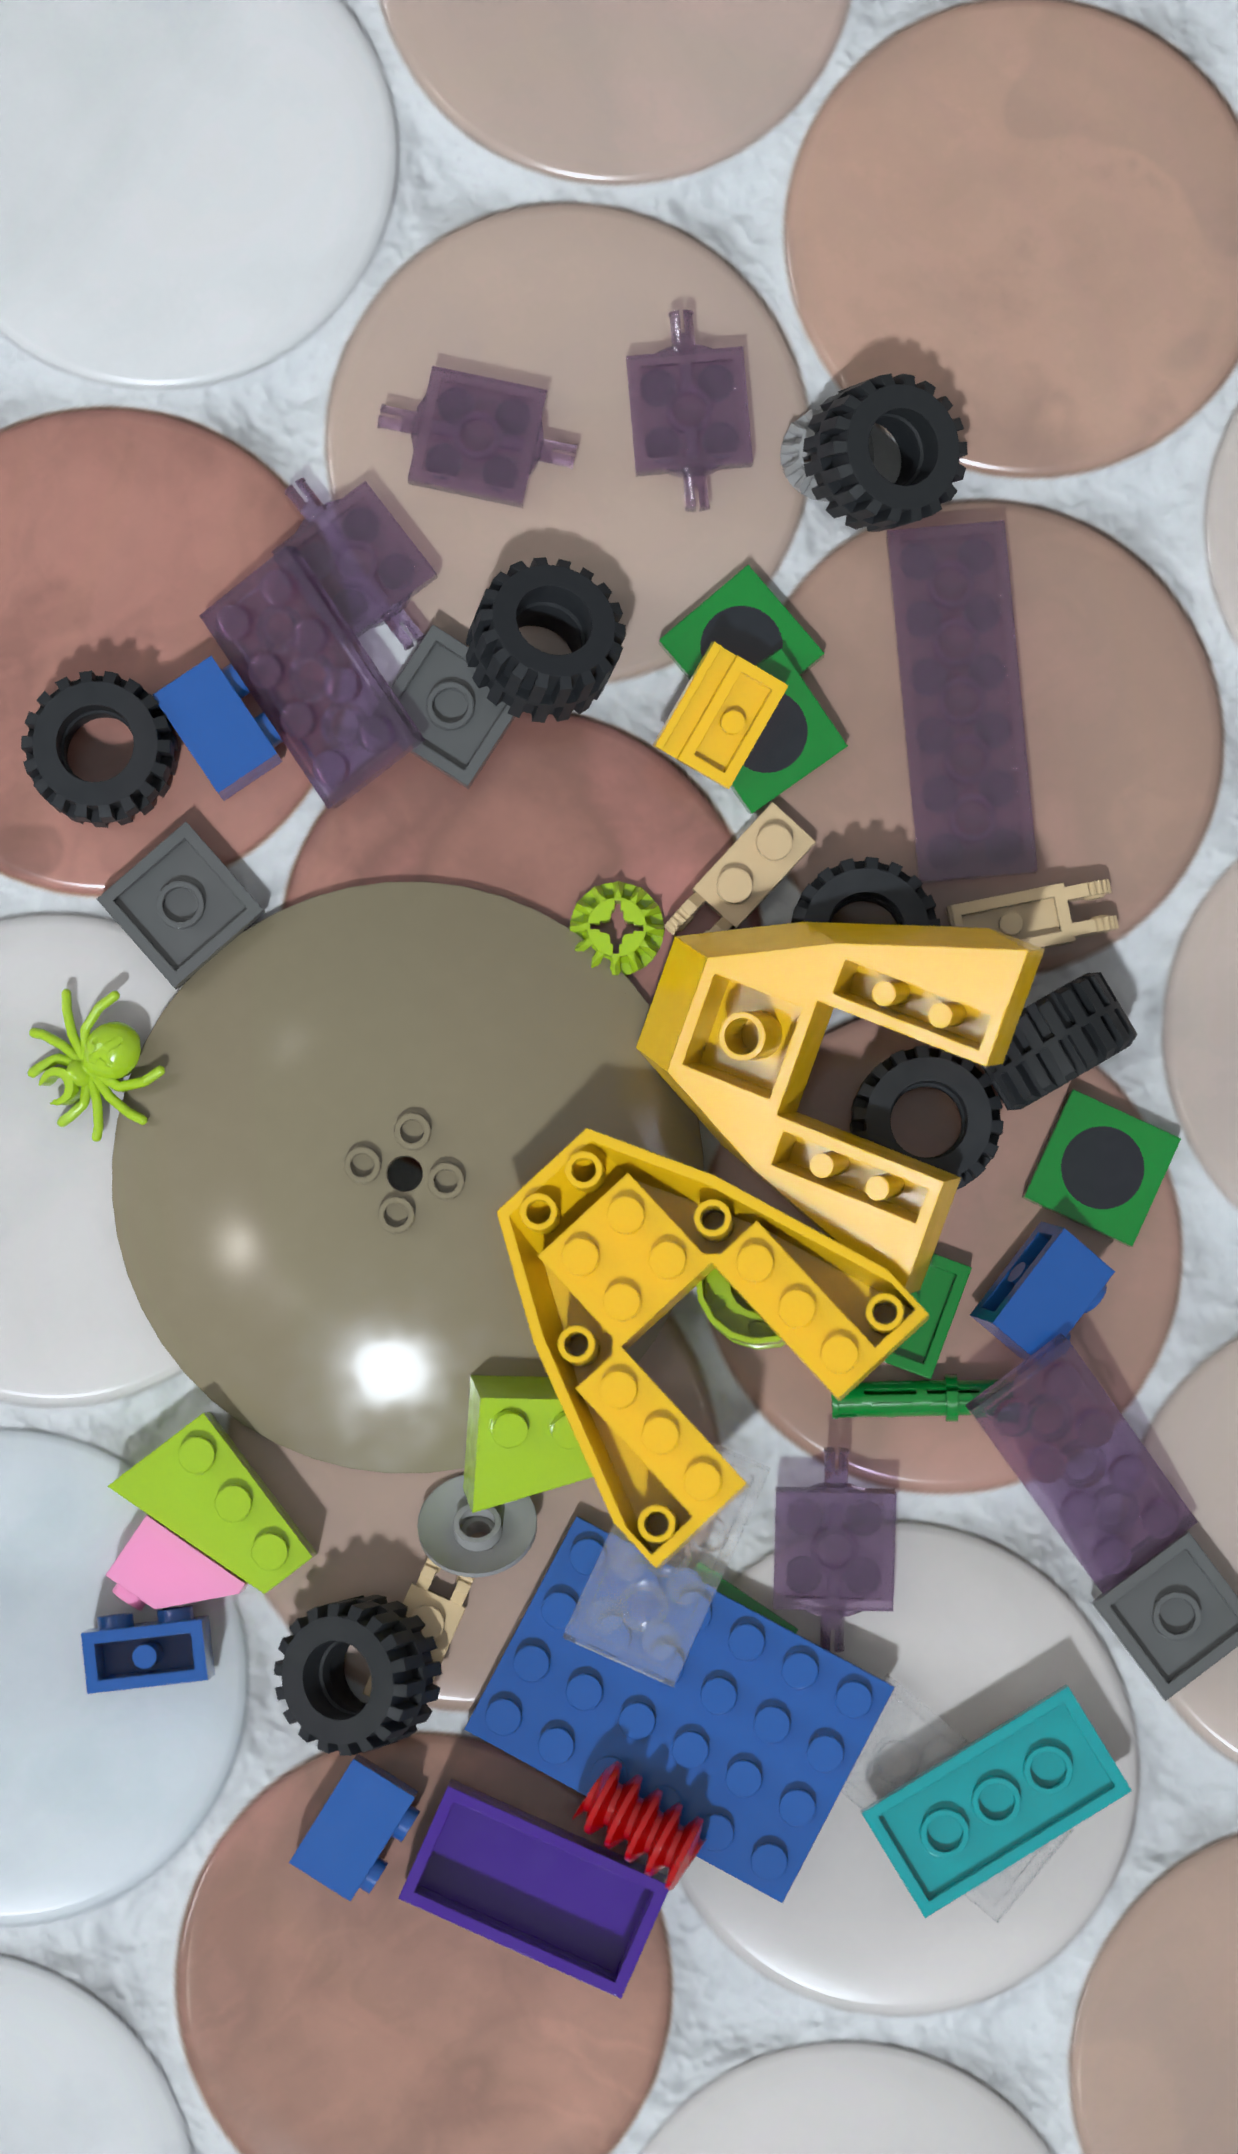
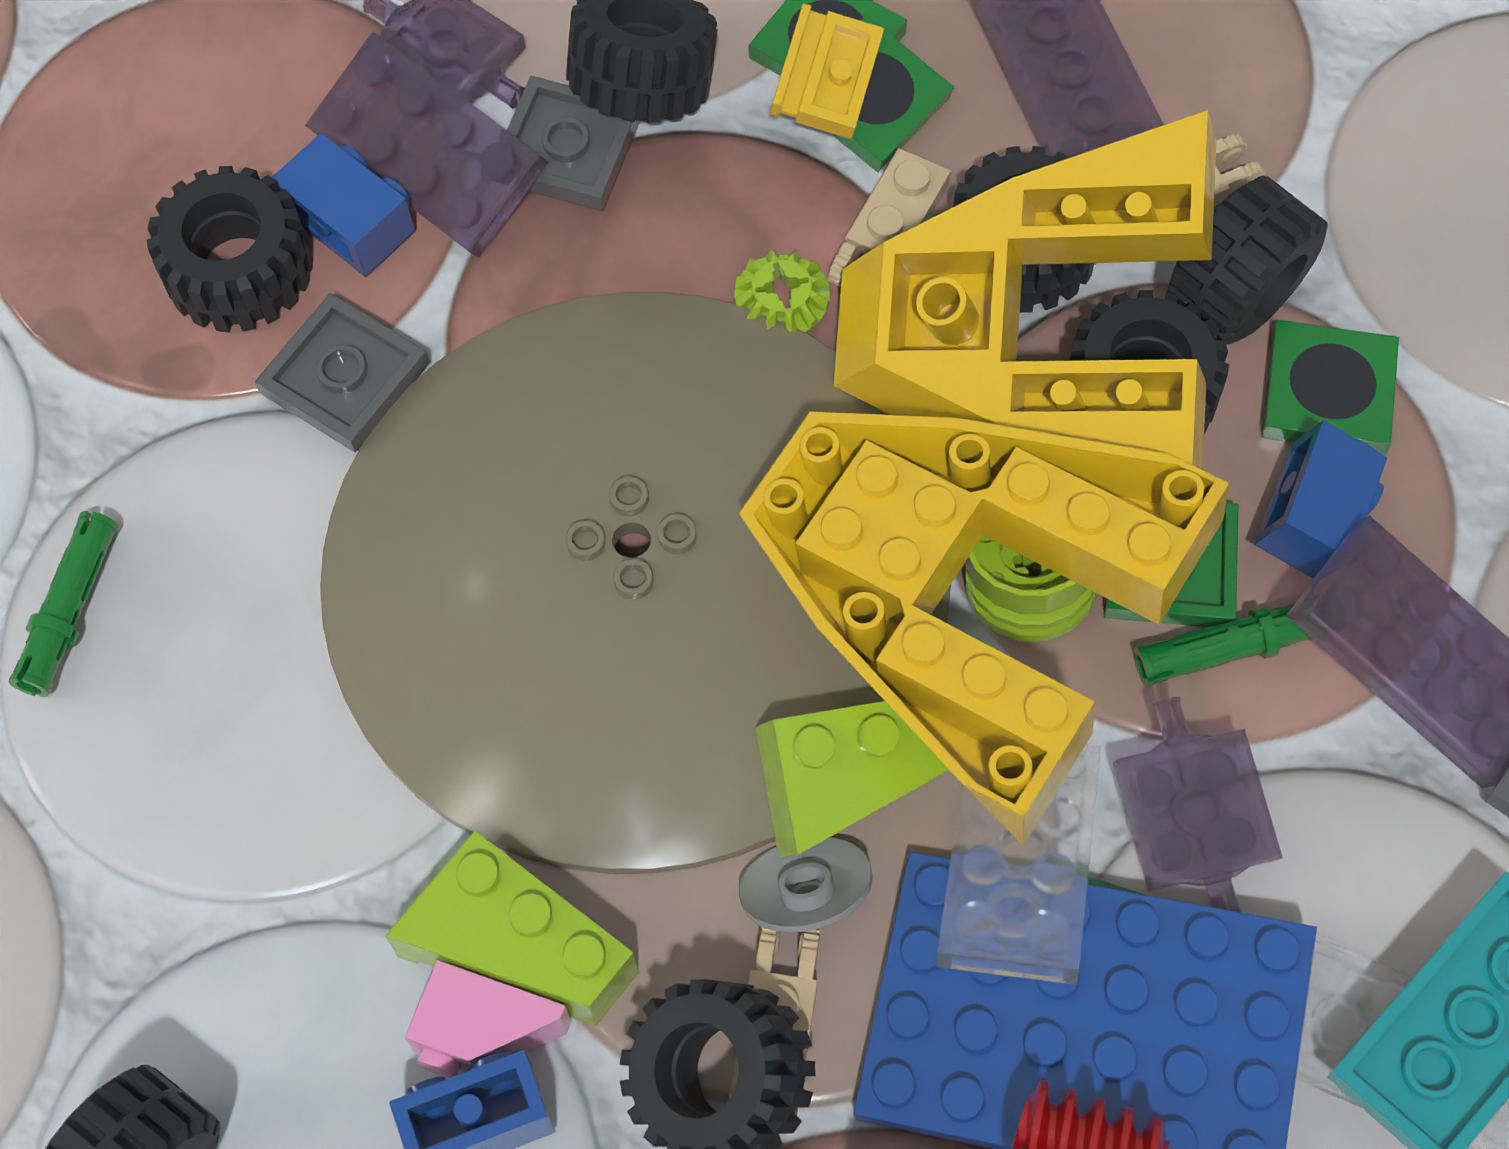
camera: 15 degrees left, 20 degrees down
lime animal [27,989,165,1142] -> none

